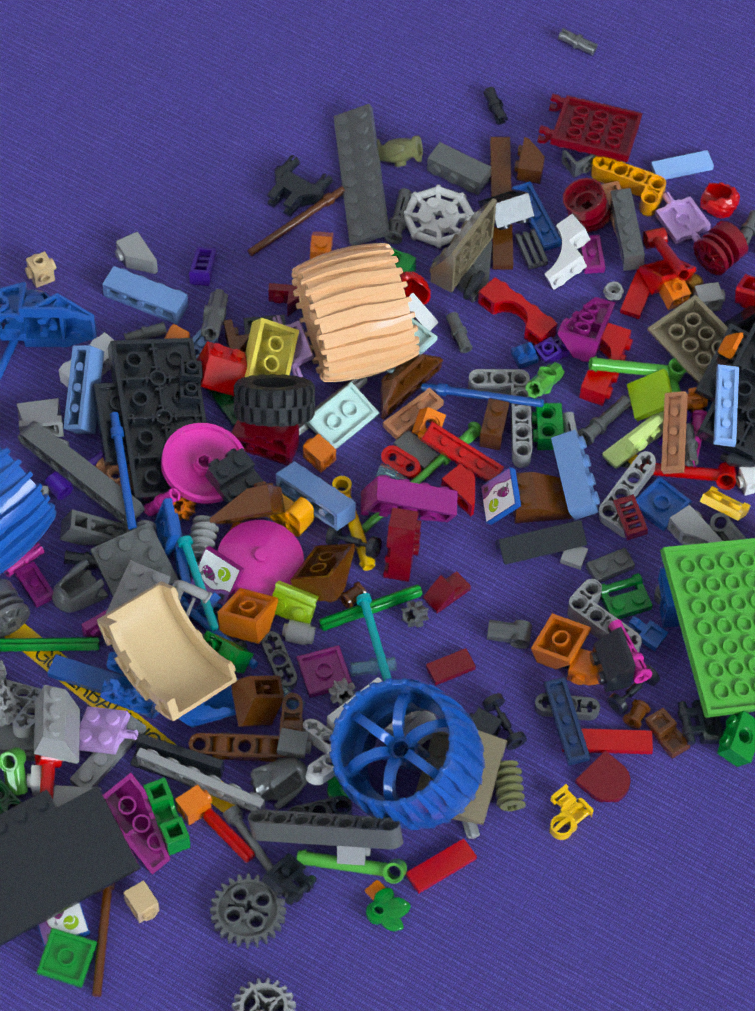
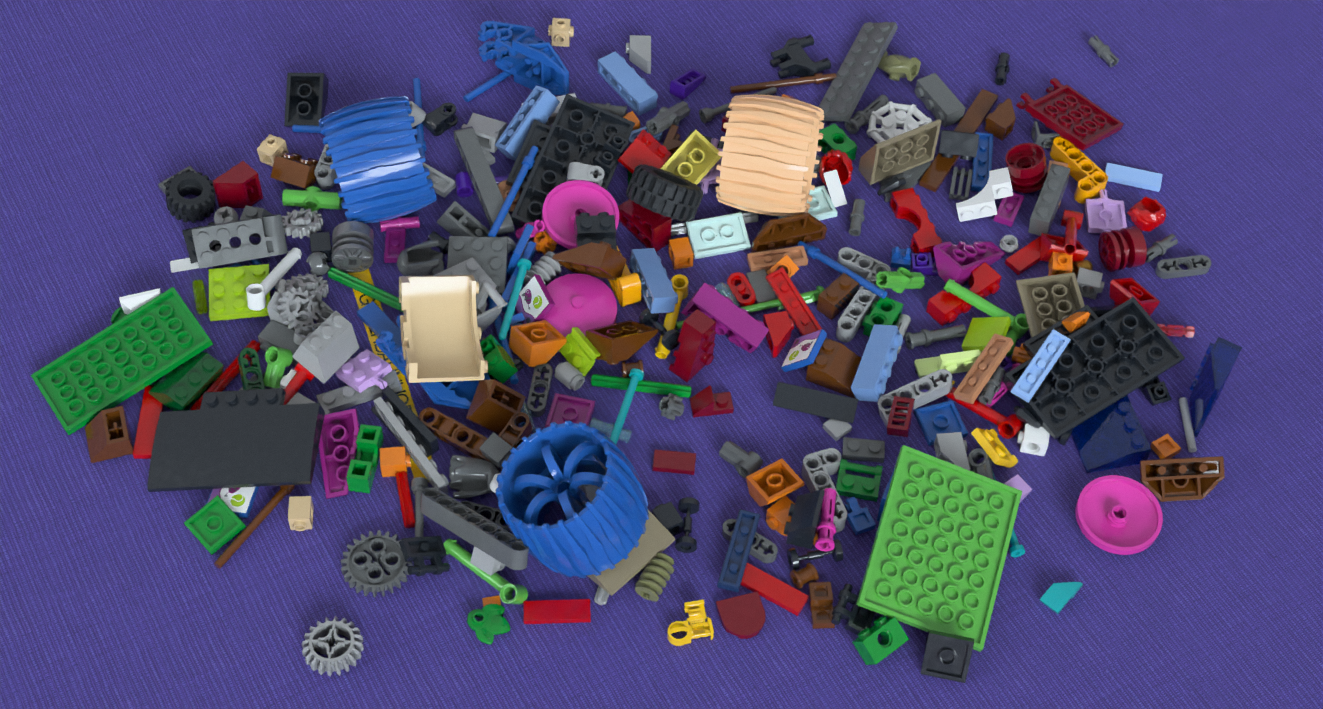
camera: 30 degrees right, 5 degrees down
none -> light grey piece [566,162,605,186]
none -> dark grey piece [699,87,777,123]

